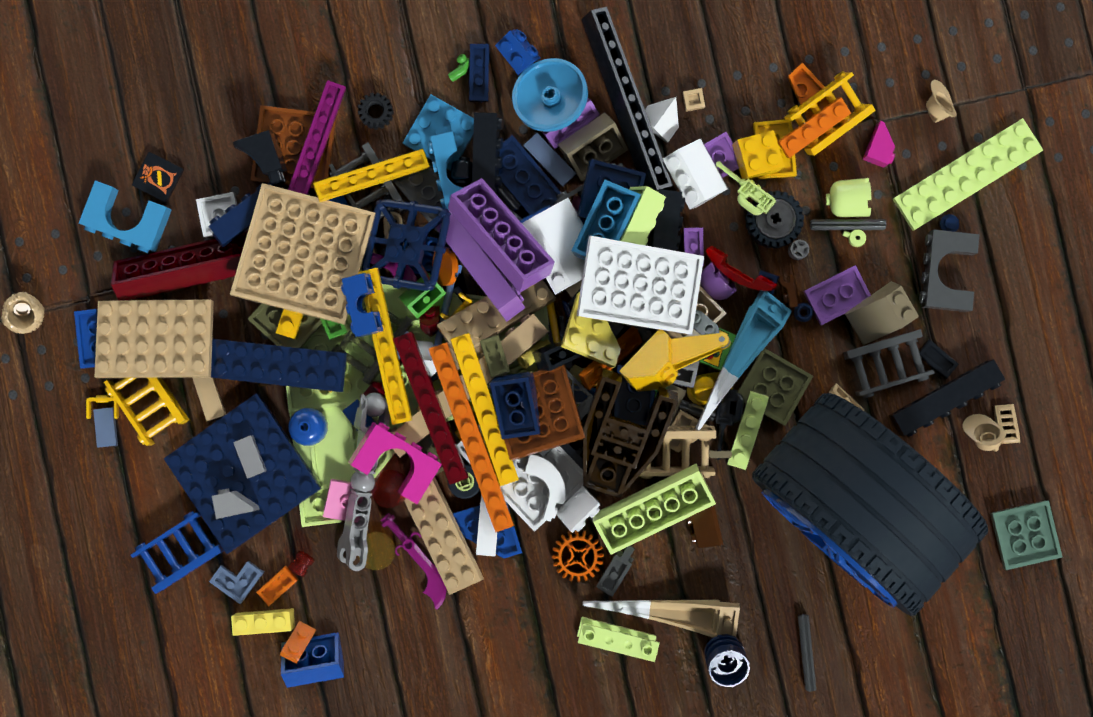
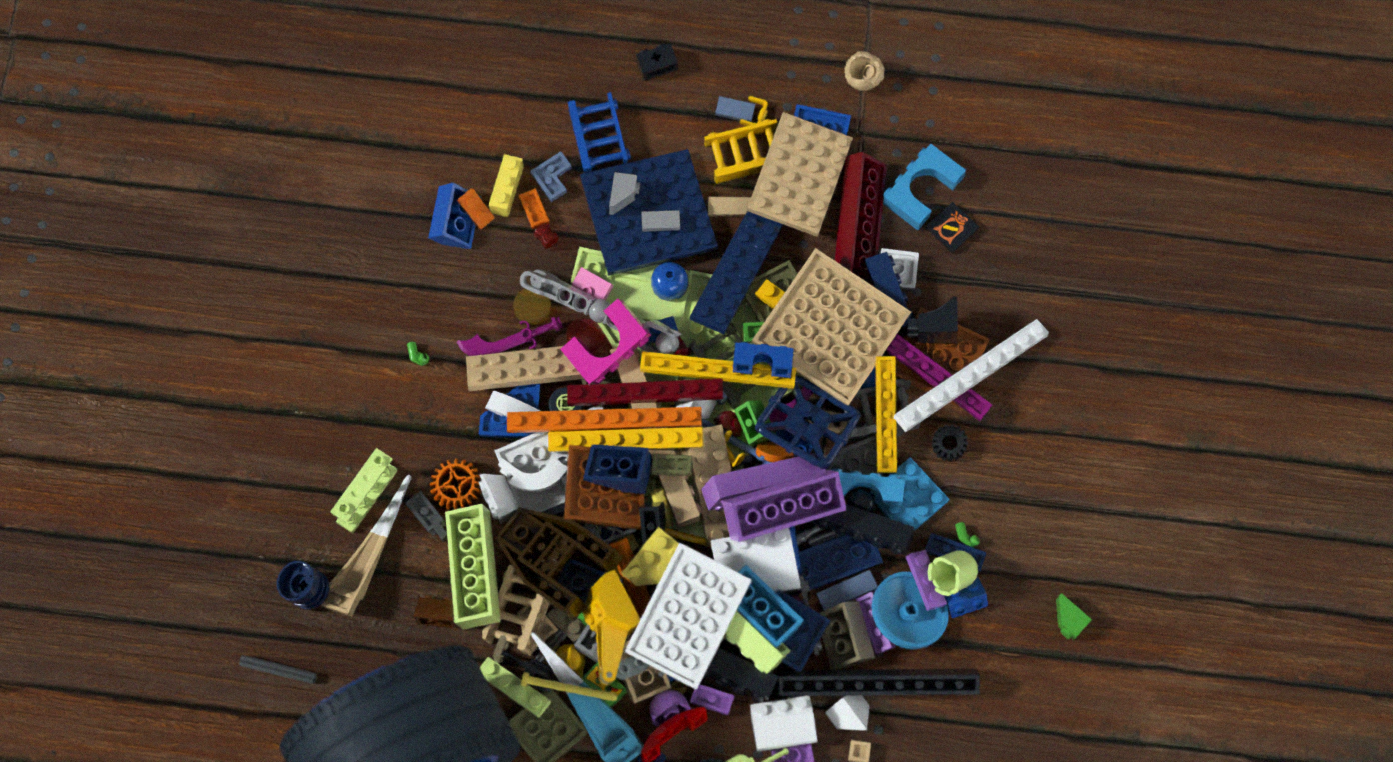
camera: 105 degrees right, 15 degrees down
none -> bright green arm [407,342,429,366]
none -> light yellow bar [521,672,617,701]
none -> black brick [636,43,678,81]
none -> white plate [893,319,1049,432]
none -> medium lavender plate [906,550,947,611]
none -> yellowish green cylinder [928,550,978,596]

